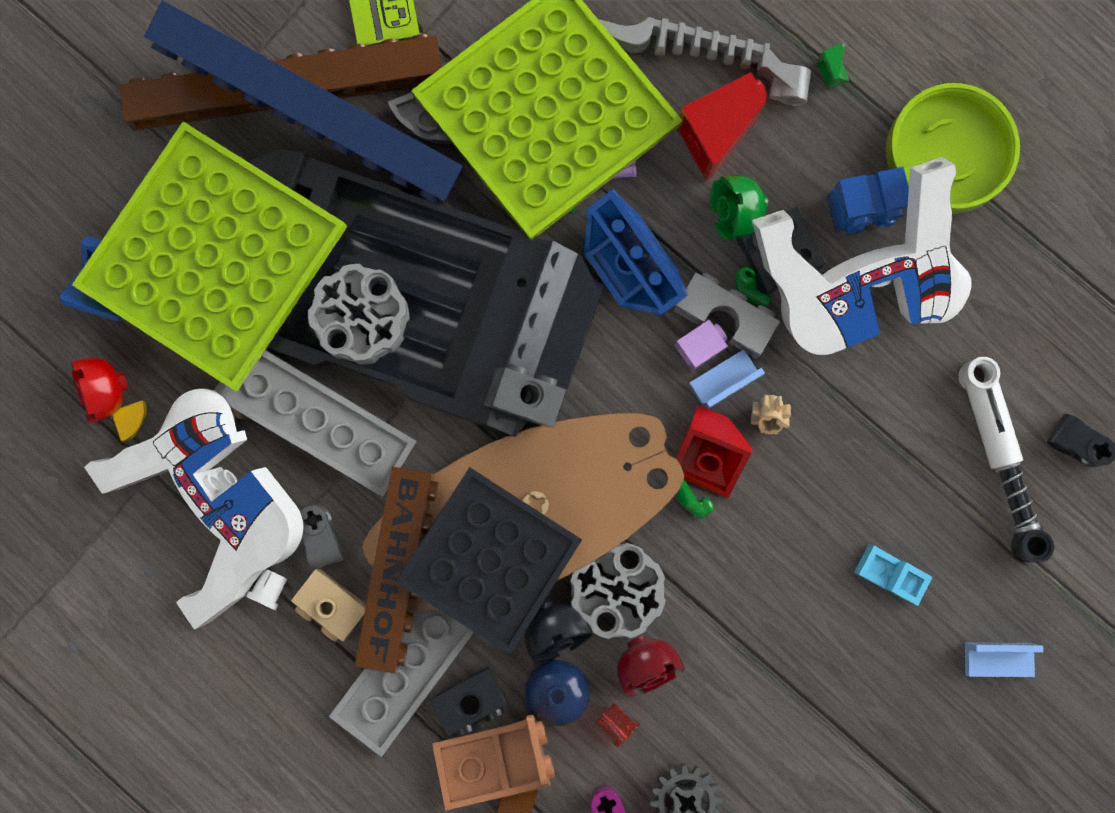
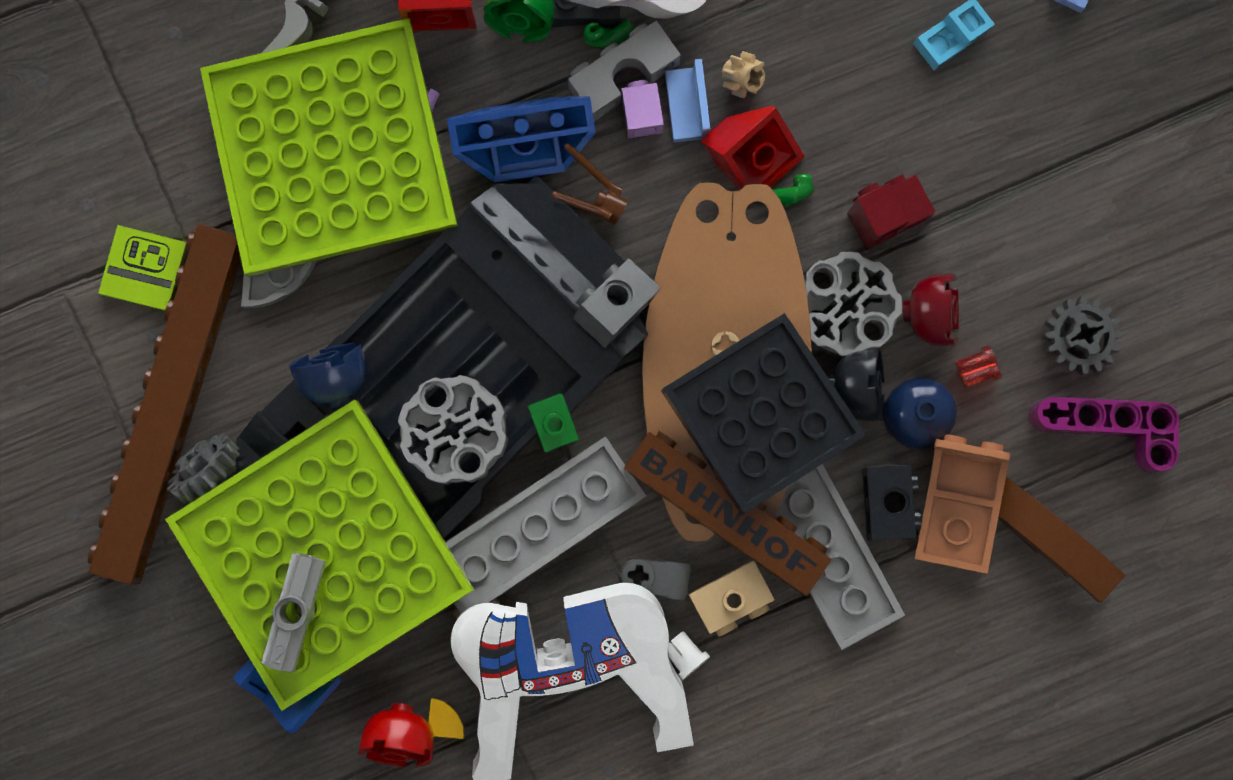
camera: 65 degrees left, 0 degrees up
dark blue brick [144,0,464,203] -> none
none -> dark grey gear [167,433,240,504]
none -> light grey piece [261,552,326,672]
none -> dark blue cylinder [289,343,367,408]
none -> green bracket [528,393,579,452]
none -> reddish brown plant [551,144,627,225]
none -> dark red brick [847,174,935,250]

